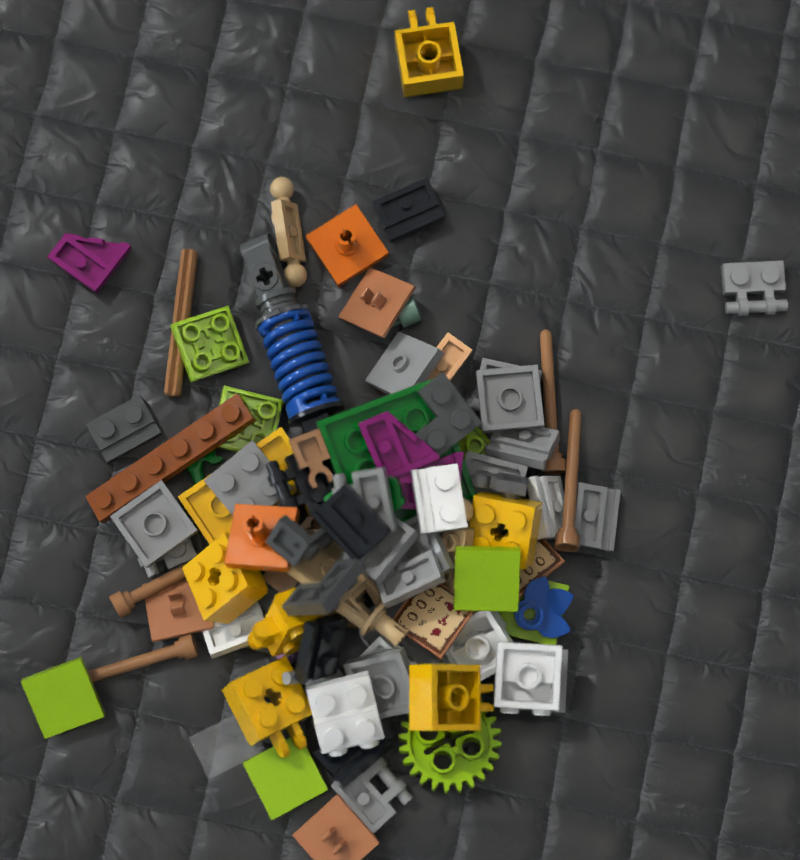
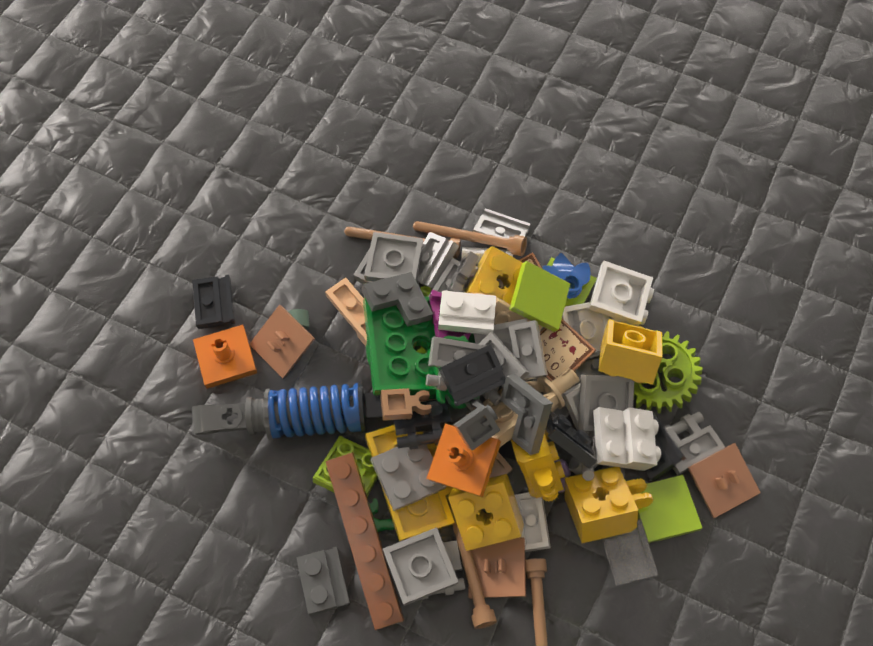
camera: 75 degrees left, 15 degrees down
magenta wing [47,233,132,294] -> none
medium nougat axle [164,249,198,397] -> none
lime tile [170,305,249,383] -> none
tan plate [270,177,307,287] -> none
magenta wing [358,410,440,477] -> none
light grey plate [365,331,444,395] -> none
yellow hinge [395,7,464,97] -> none
light grey plate [721,261,788,317] -> none

